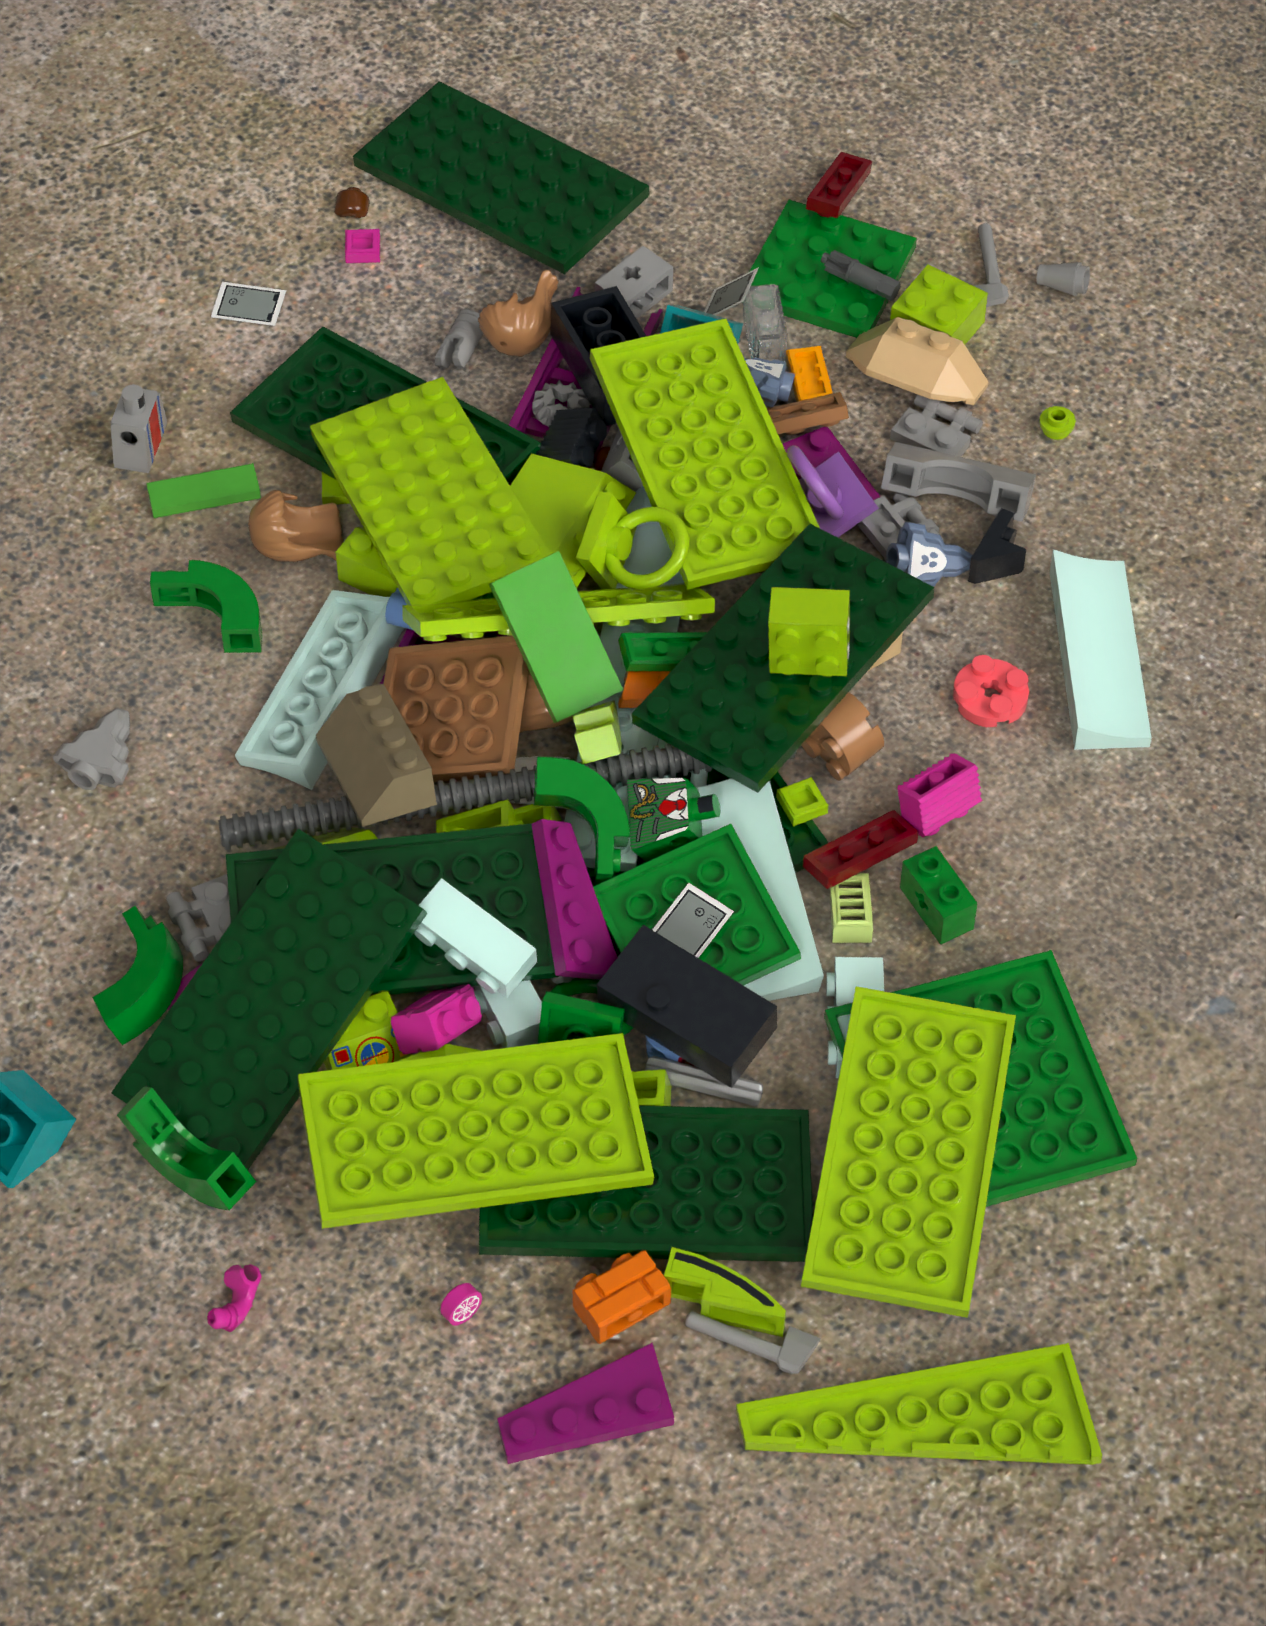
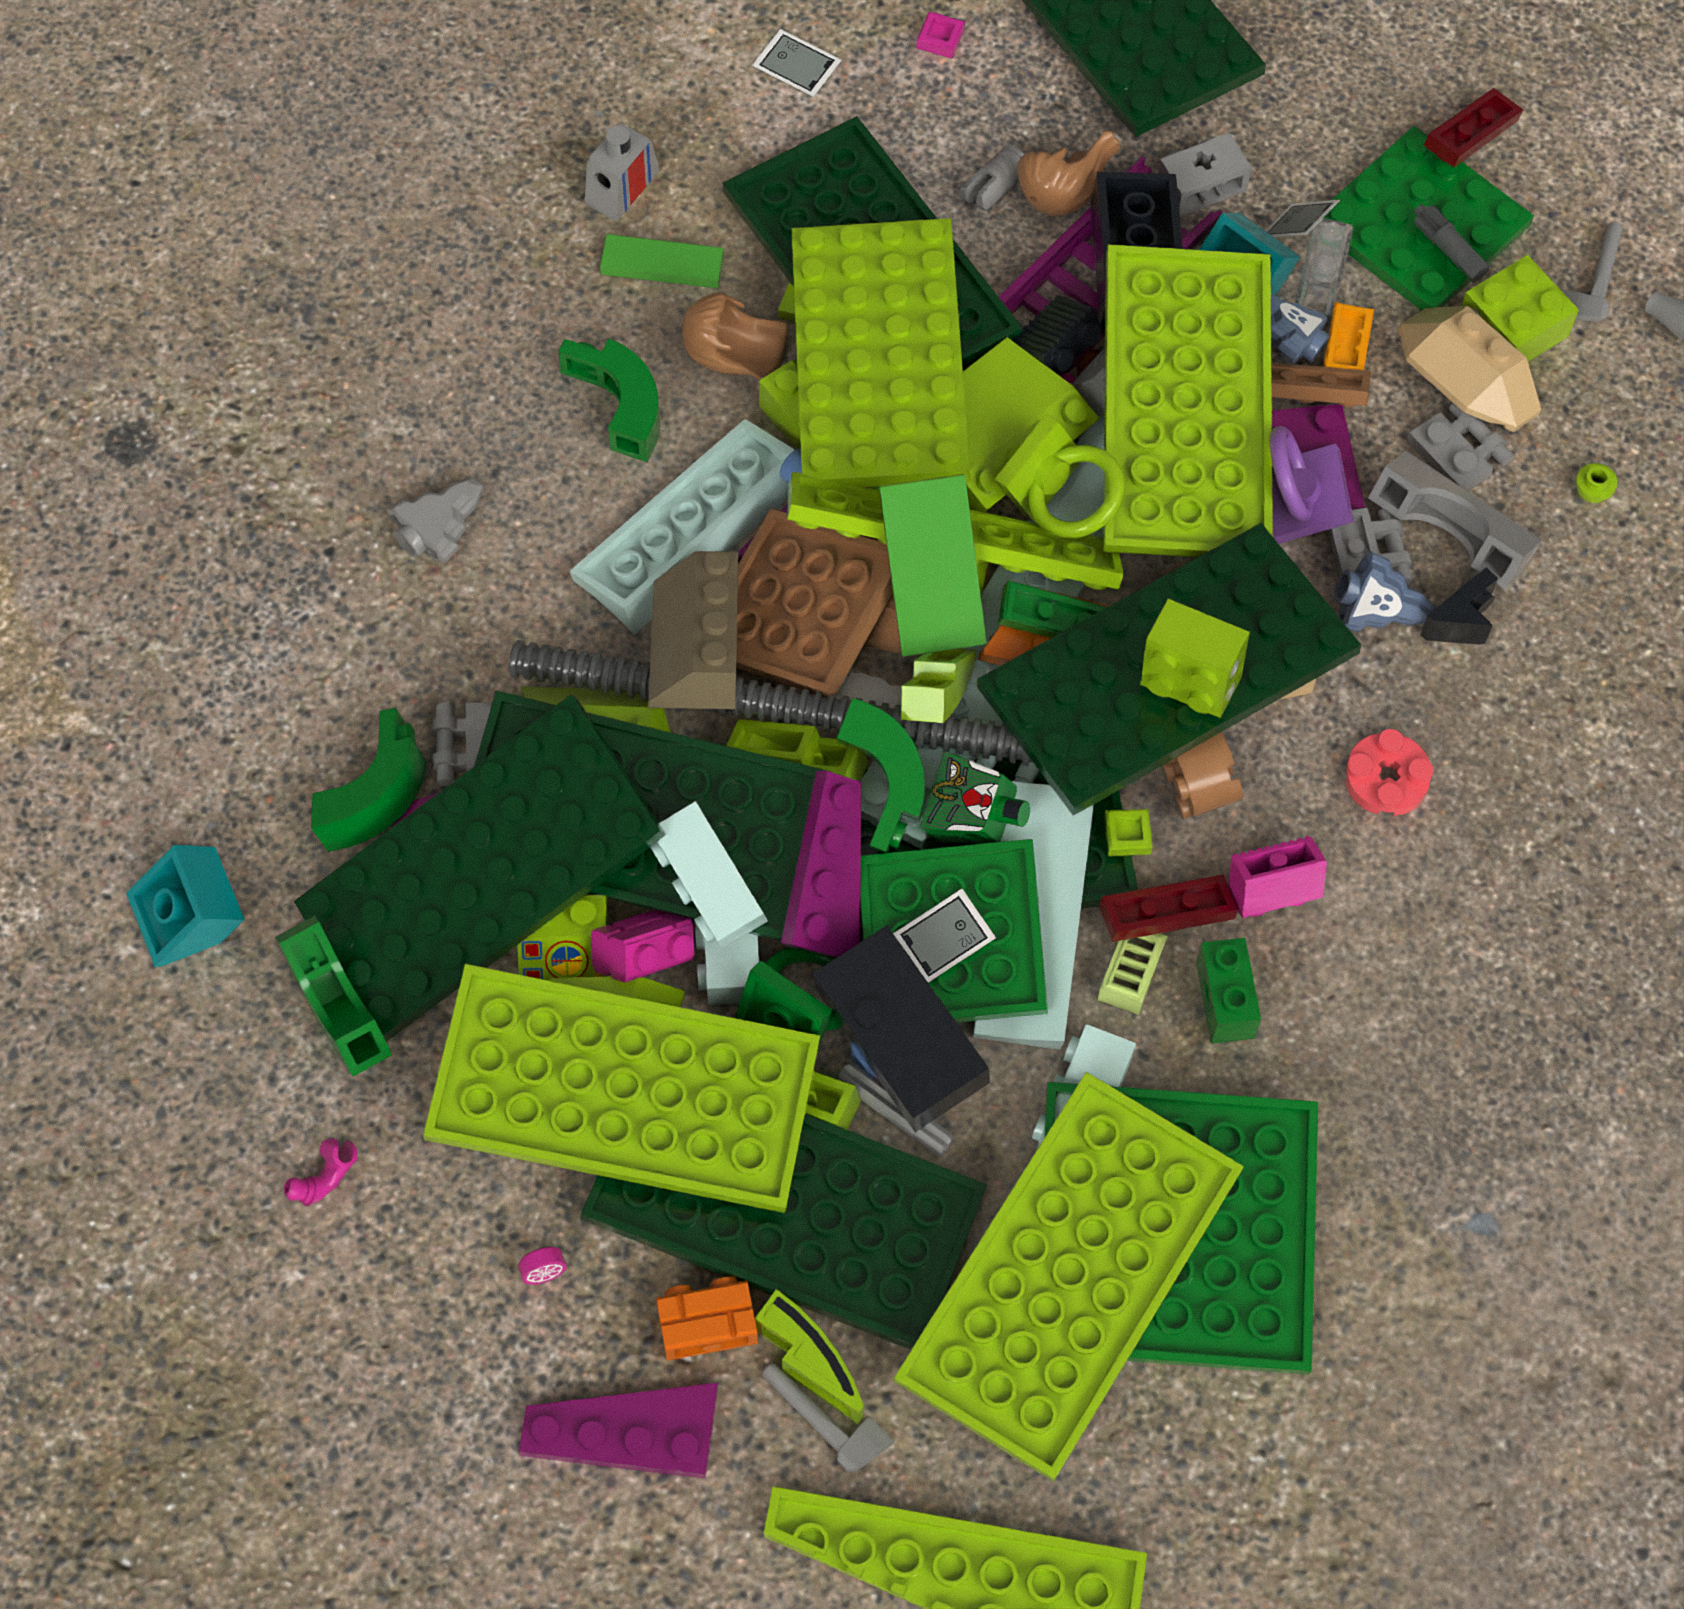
camera: 20 degrees right, 10 degrees up
light grey gear [532,380,589,427] -> none
light aqua arch [1050,549,1152,750] -> none

